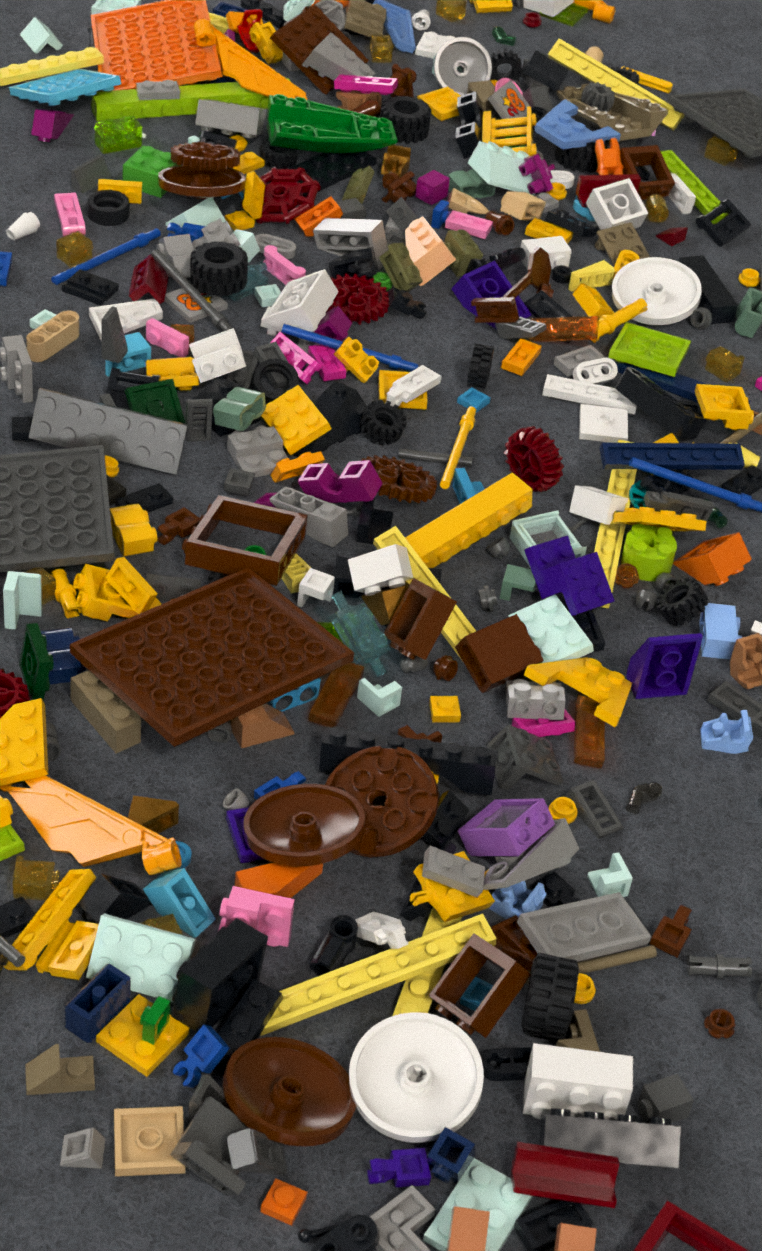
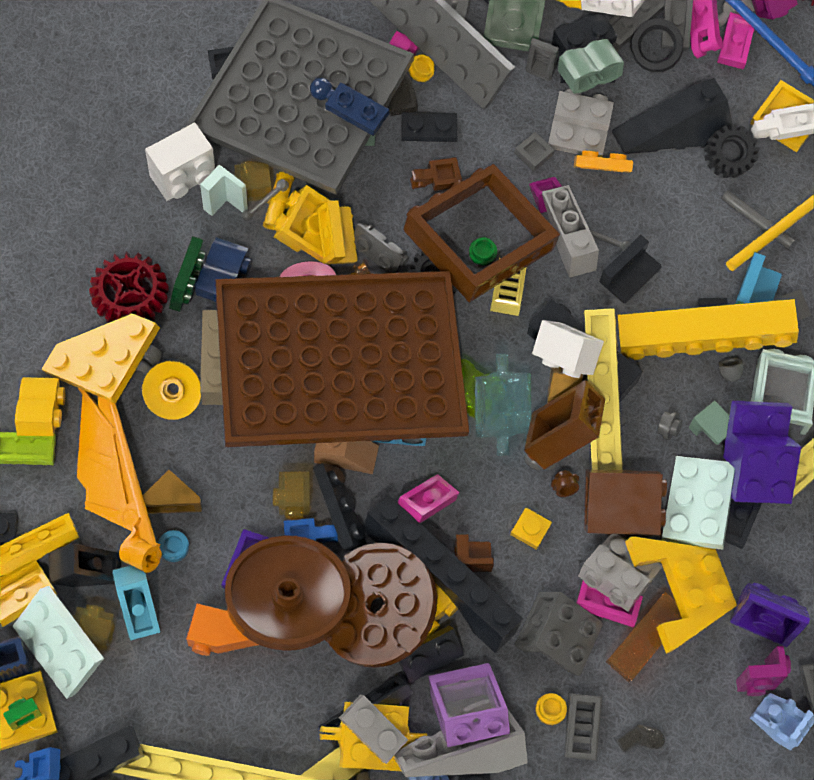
camera: 35 degrees right, 25 degrees up
clear yellow brick [13,855,60,900] -> none
yellow brick [110,503,158,557] -> none
black brick [172,918,268,1032] -> none
bright pink plate [219,886,295,947] -> none
light grey hinge [223,789,249,810] -> none
yellow plate [261,385,332,456] -> none
white panel [297,568,335,607] -> none
magenta arch [298,460,383,503] -> none
clear orange plate [308,662,364,728] -> none
black piece [310,915,358,976] -> none
yellow hips [334,337,379,383] -> none
white hinge [355,911,408,949] -> none
light aqua panel [357,678,402,717] -> none
reddish brown gear [361,455,437,503] -> none
none -> yellow dish [142,361,201,420]
none -> dark grey hinge [242,179,289,221]
none -> clear yellow brick [273,472,310,520]
none -> dark blue plate [310,77,389,136]
none -> black plate [313,463,367,551]
none -> dark pink plate [398,474,459,523]
none -> magenta bracket [736,646,791,696]

